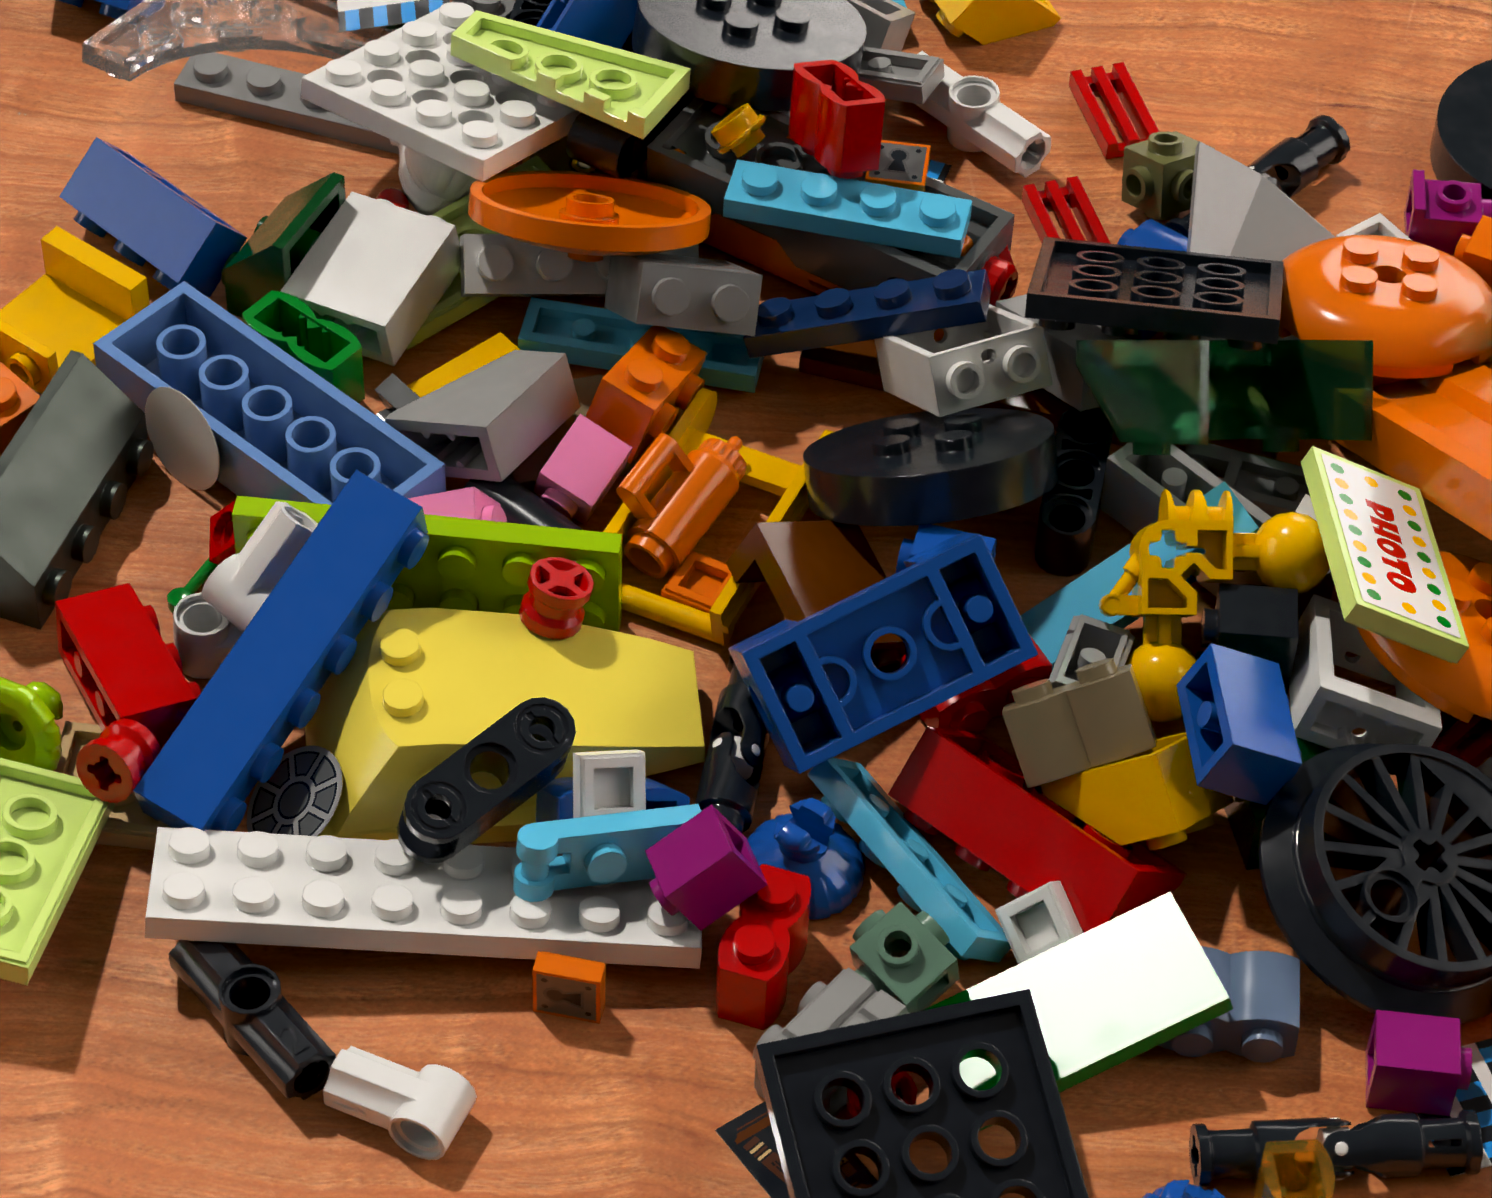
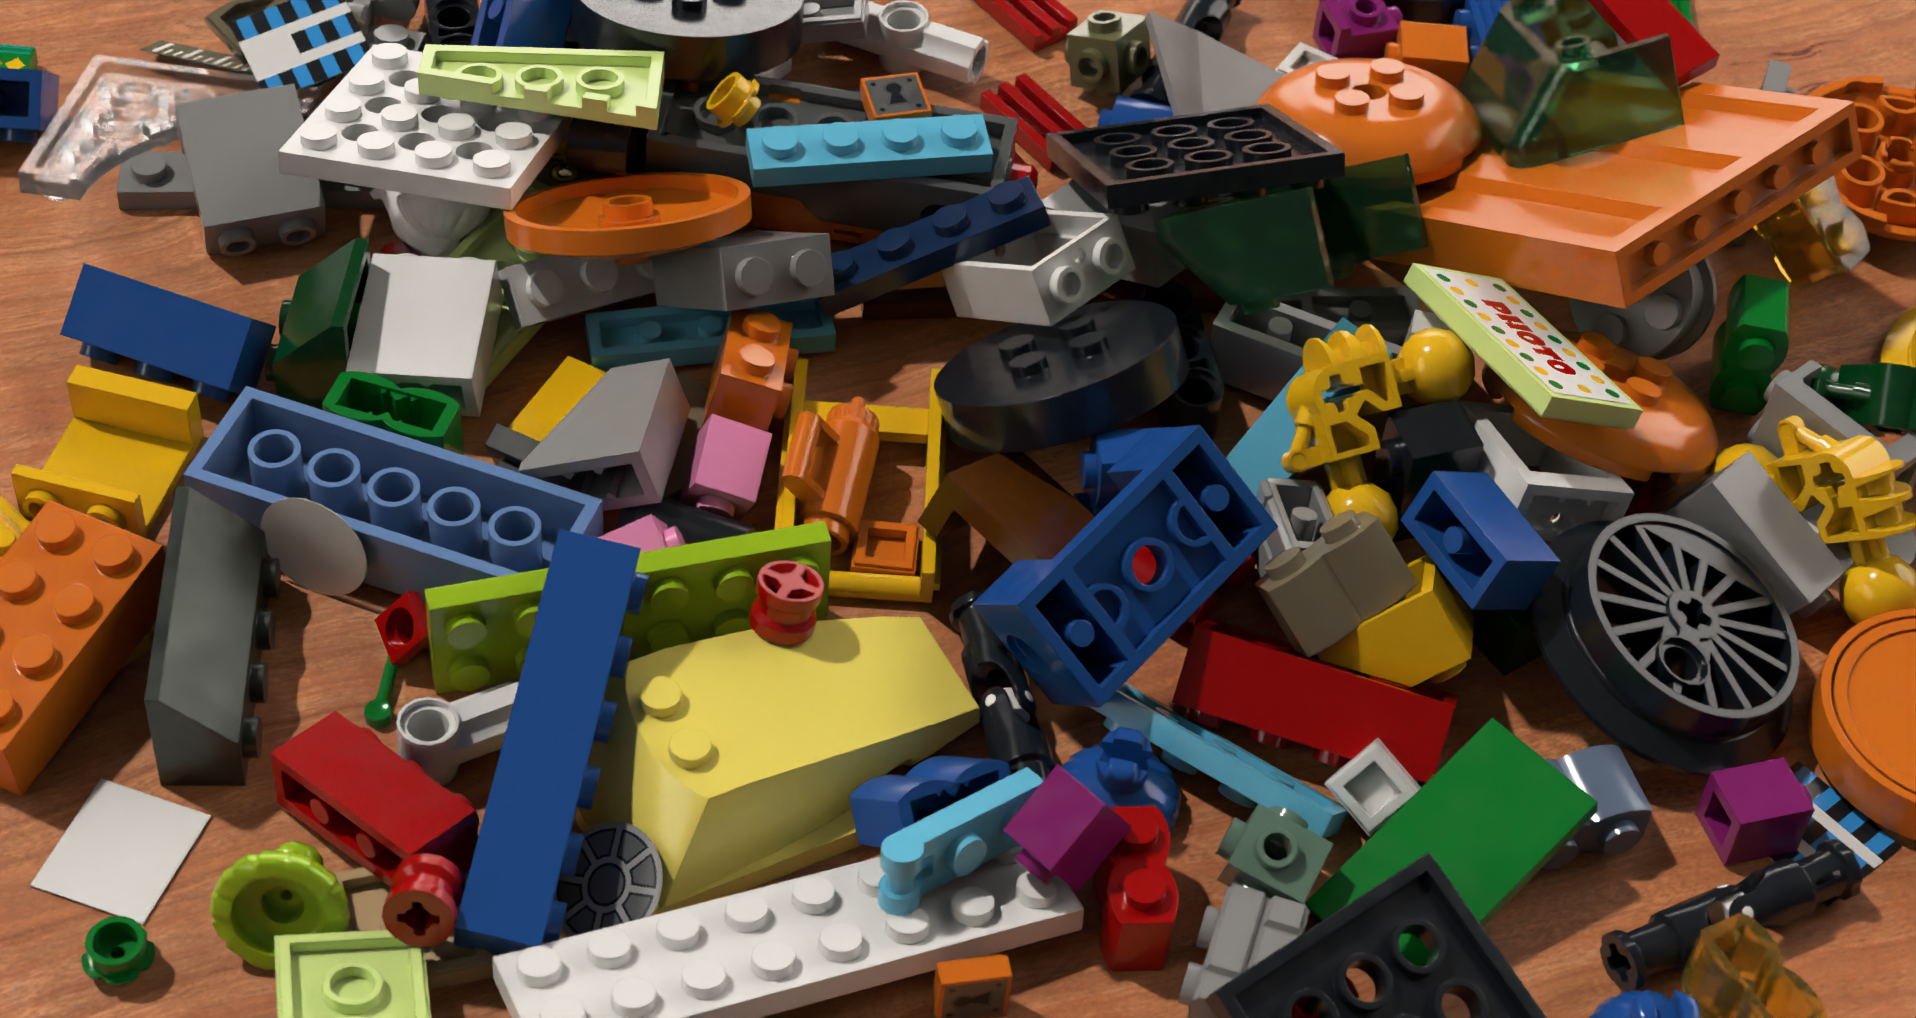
camera: 25 degrees left, 0 degrees up
white piece [202,501,318,632] -> none
black piece [397,697,576,864] -> none
white tile [573,749,646,818] -> none
red brick [788,60,885,179] -> none
none -> light grey panel [174,84,326,256]

